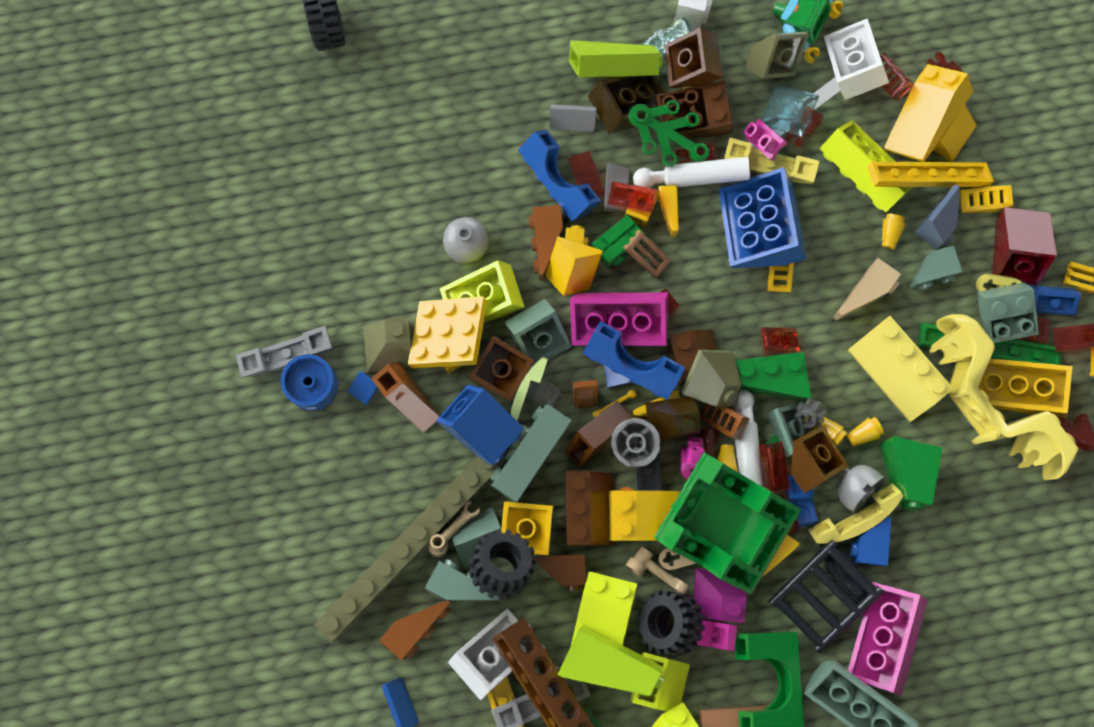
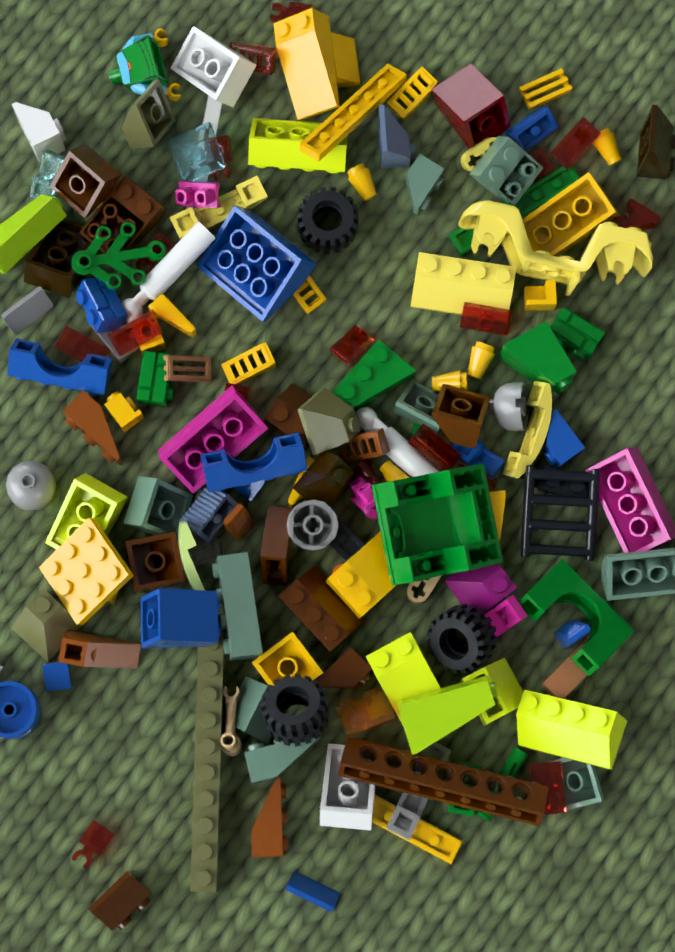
camera: 45 degrees left, 0 degrees up
yellow slope [545,236,603,296] -> none
yellow hinge [592,389,637,418] -> none
tan brick [625,547,689,593] -> none
dark grey gear [794,398,827,430] -> none
tan slope [833,258,901,320] -> none
none -> clear red plate [72,820,116,869]
none -> blue brick [76,278,128,333]
none -> reddish brown slope [88,870,152,931]
none -> sand blue brick [179,487,238,544]
none -> yellow slope [221,342,276,386]
none -> black tyre [297,187,359,254]
none -> clear orange slope [335,688,395,738]
none -> clear red plate [460,302,513,336]
none -> yellow panel [524,280,557,311]
none -> green brick [550,306,605,361]
none -> blue slope [554,620,591,649]

